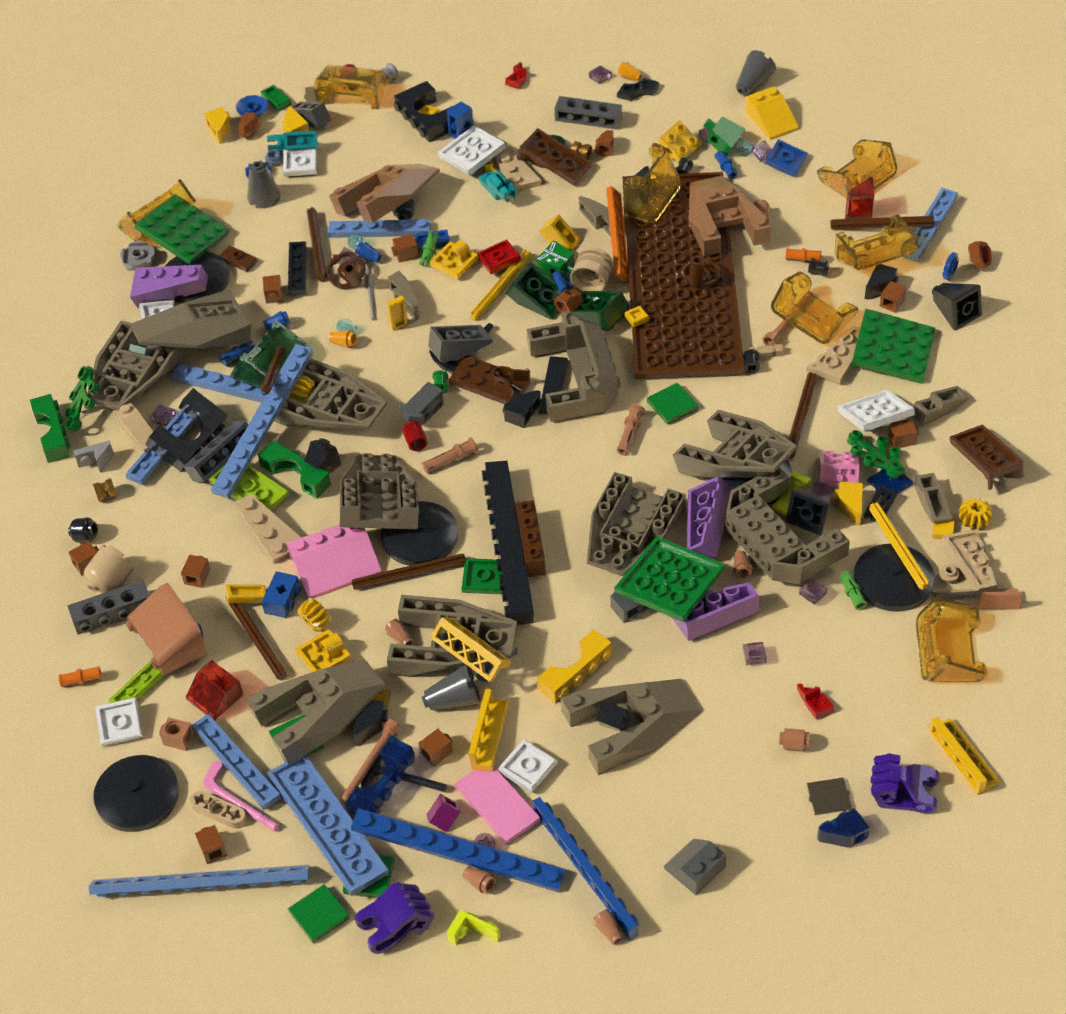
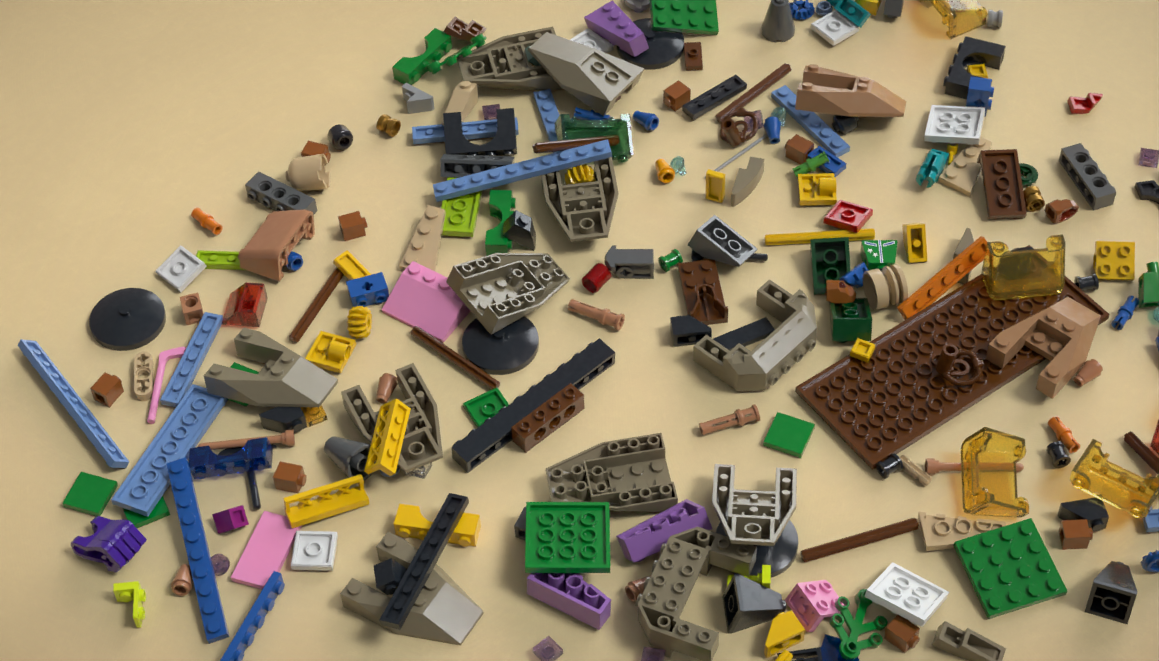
camera: 55 degrees right, 0 degrees up
none -> black plate [379,493,469,630]
none -> reddish brown slope [443,17,487,41]

